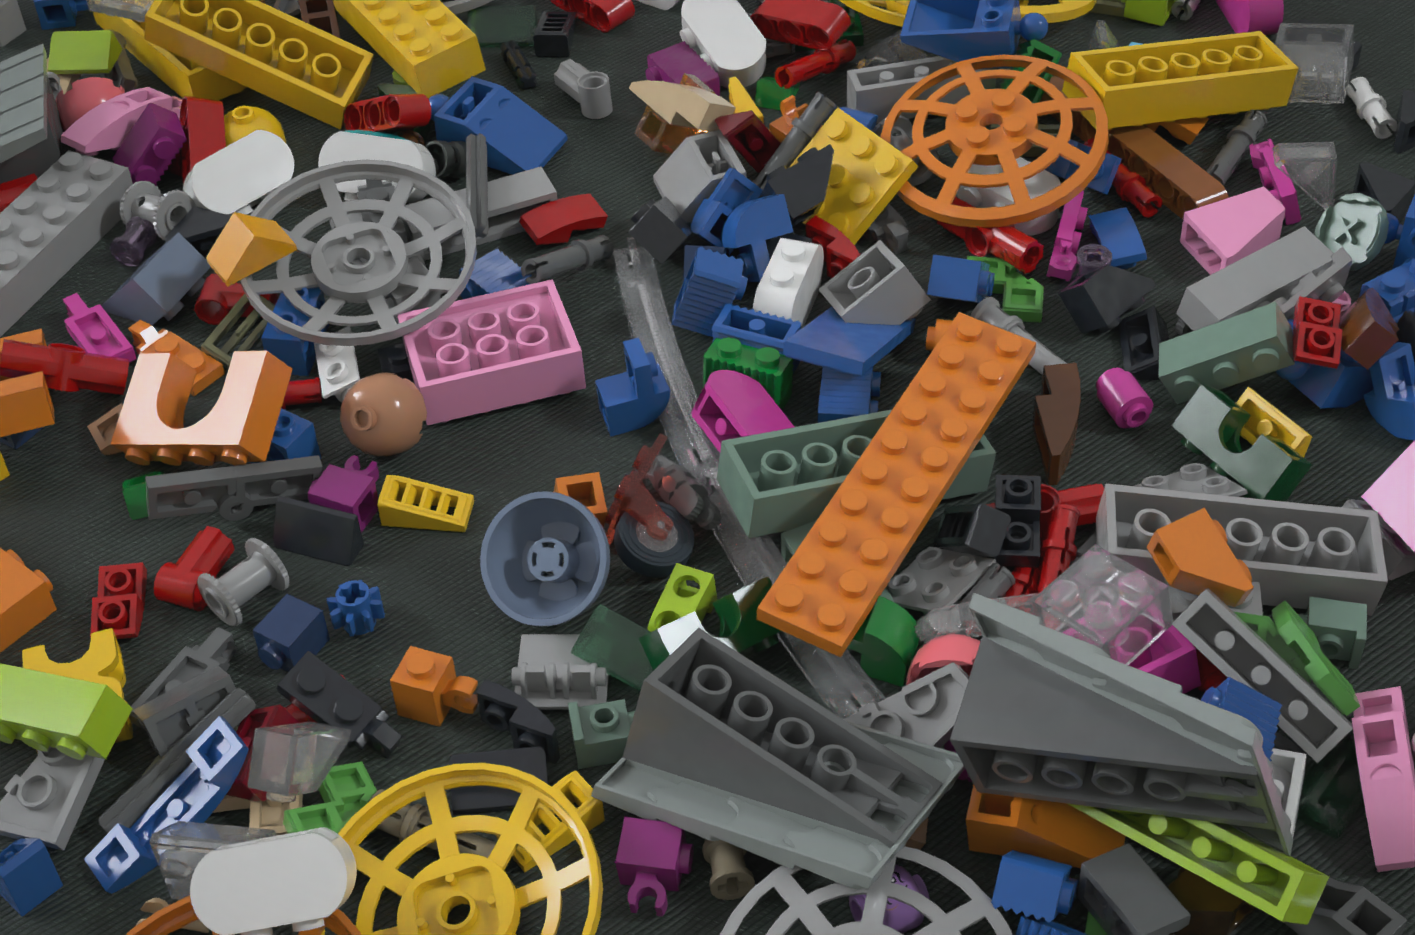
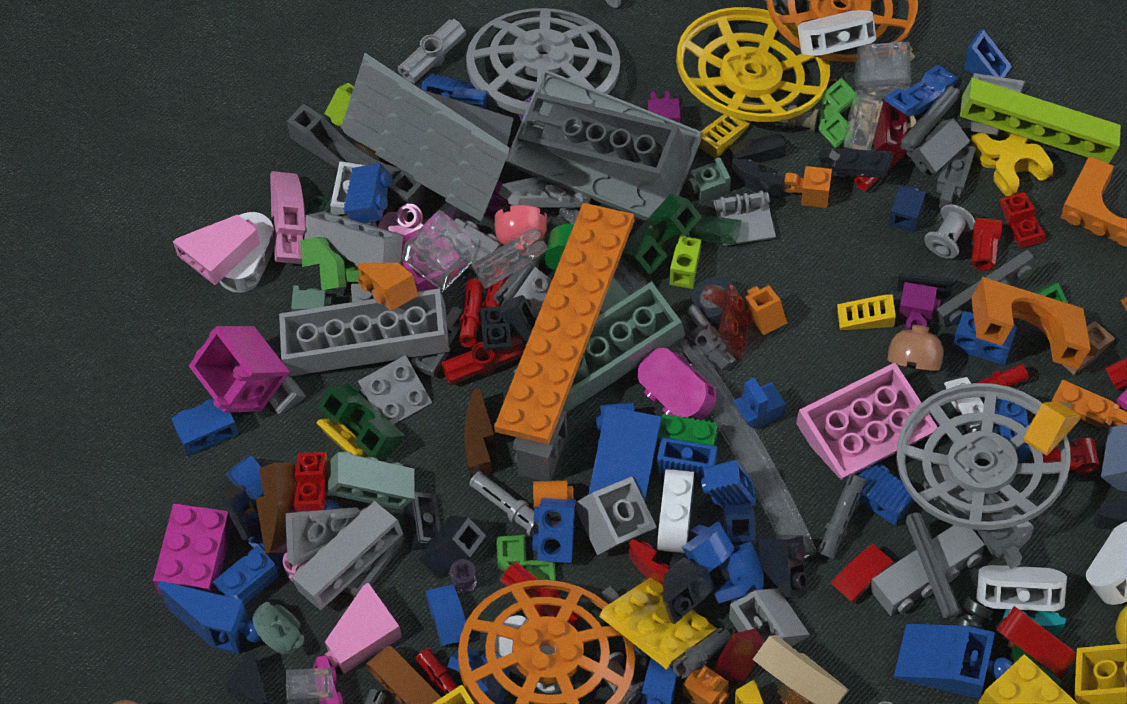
camera: 170 degrees right, 15 degrees up
blue gear [327,580,385,636] -> none
sand blue piece [480,491,610,626] -> none
dark pink hinge [1046,191,1088,281] -> none
dark pink brick [1096,368,1153,428] -> none

